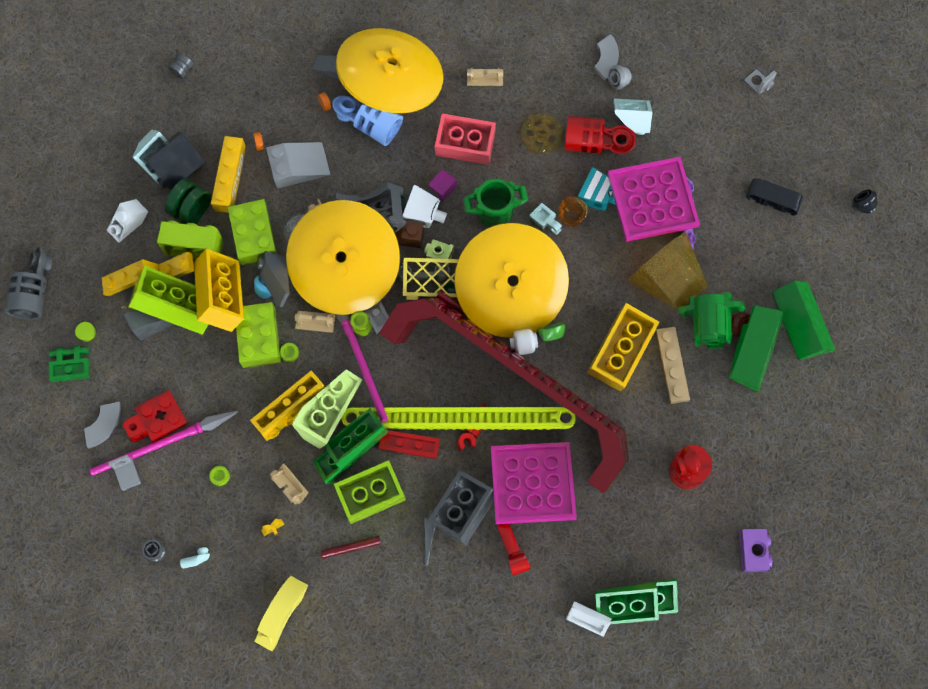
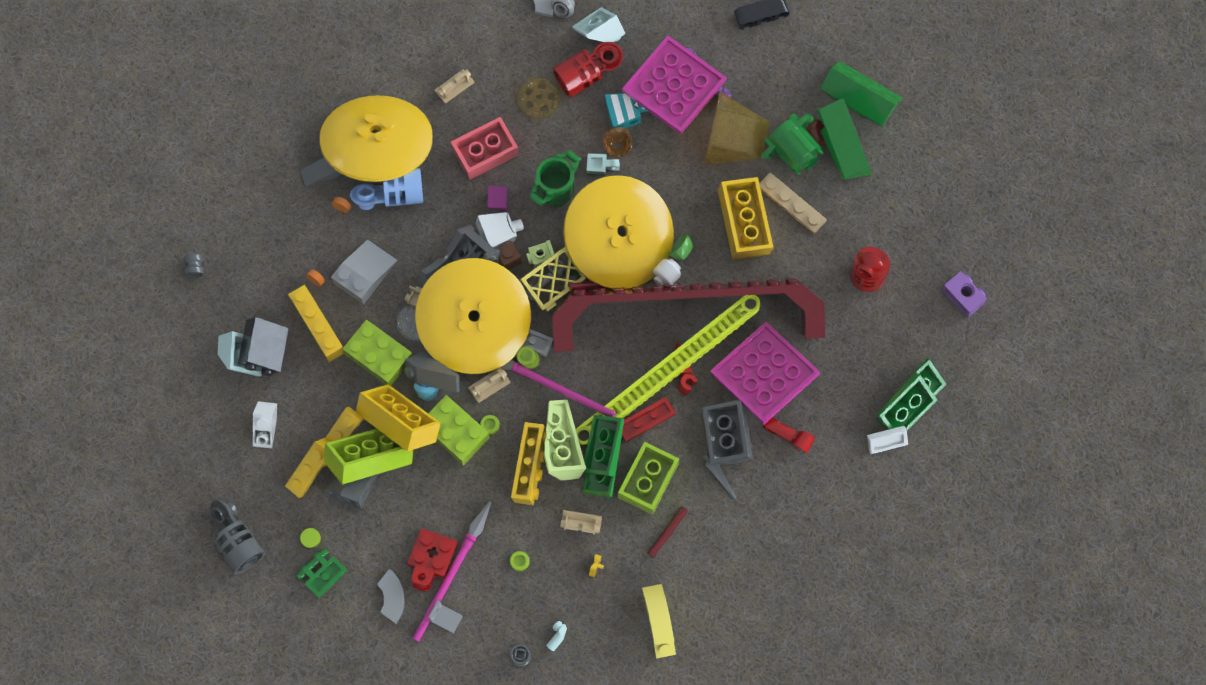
camera: 40 degrees left, 0 degrees up
lime brick [157,220,224,259] -> none
dark green wheel [165,178,211,224] -> none

